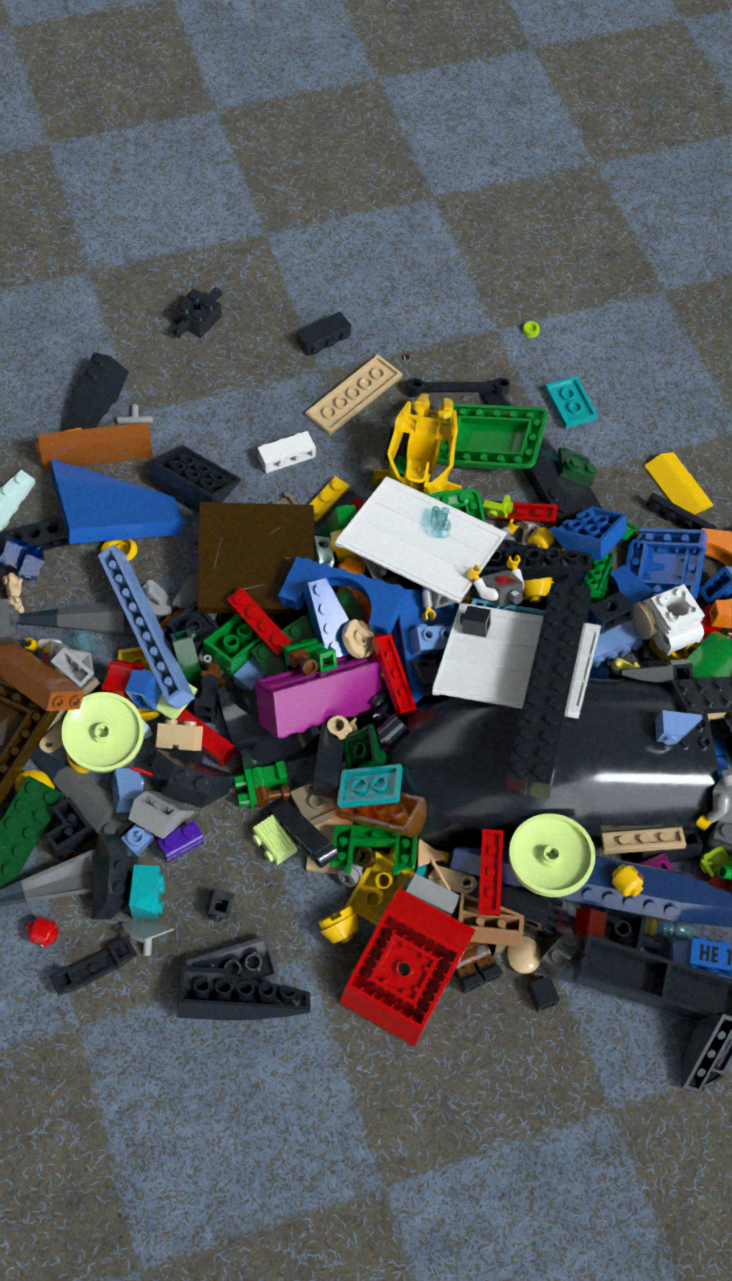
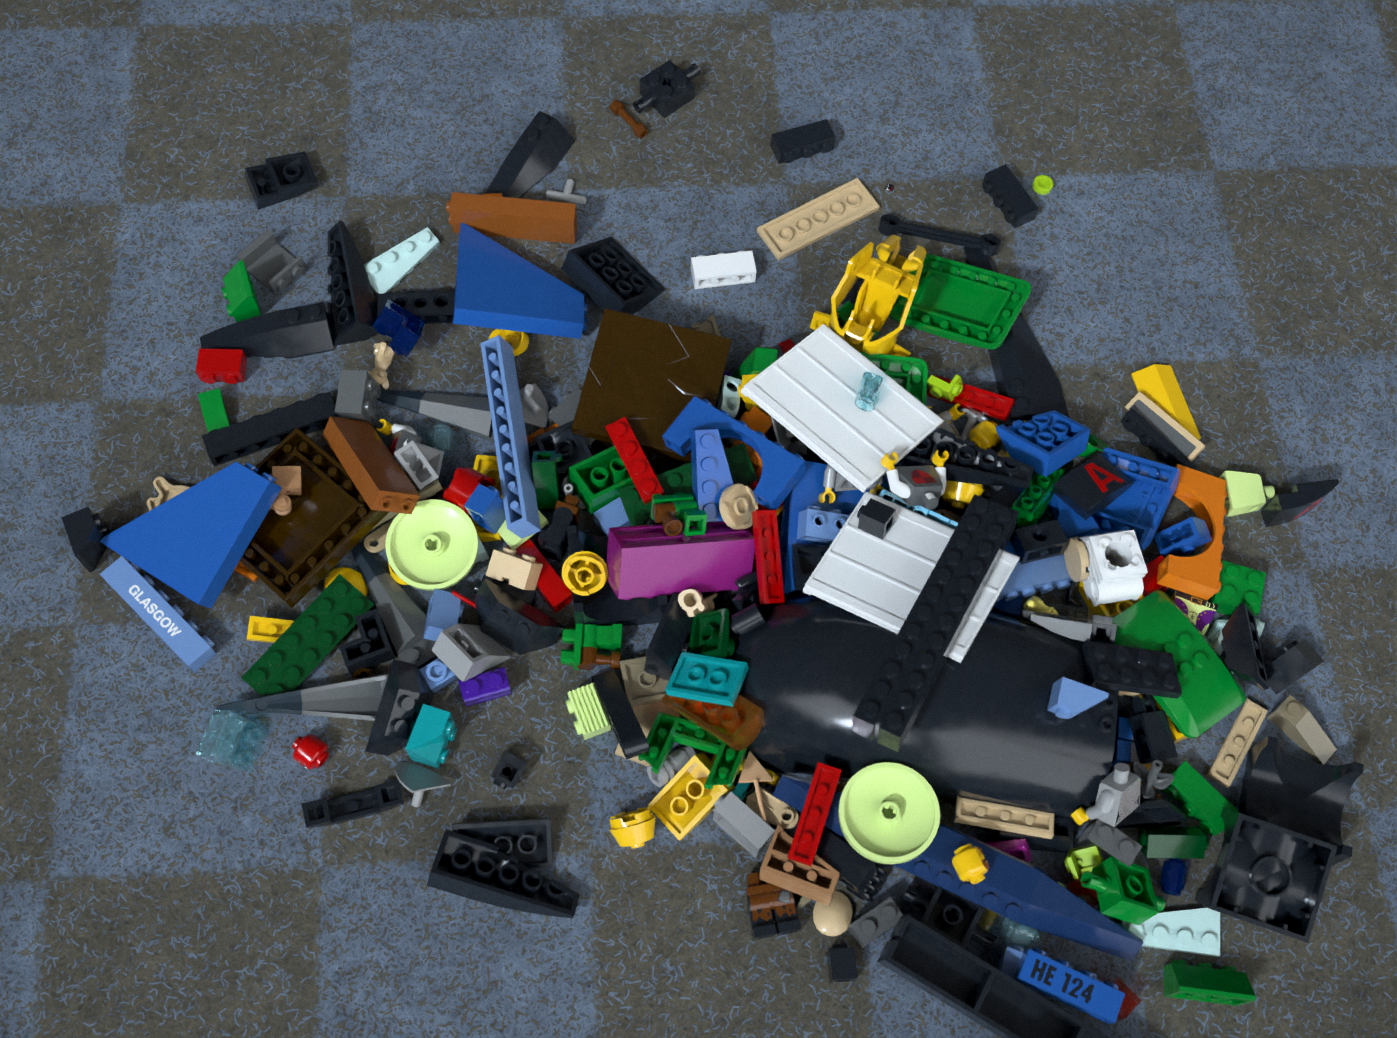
camera: 15 degrees right, 5 degrees up
yellow plate [309,476,350,525] -> none
red slope [339,888,476,1046] -> none
dark brown bush [355,848,377,868] -> none
teal plate [545,376,598,429] -> none
dark green slope [558,447,597,488] -> none
clear red brick [574,908,607,940] -> none
none -> yellow cone [562,551,608,596]
none -> reddish brown bar [609,100,648,139]
none -> black brick [982,164,1039,229]
none -> black slope [1053,455,1134,520]
none -> tile [1125,391,1205,461]

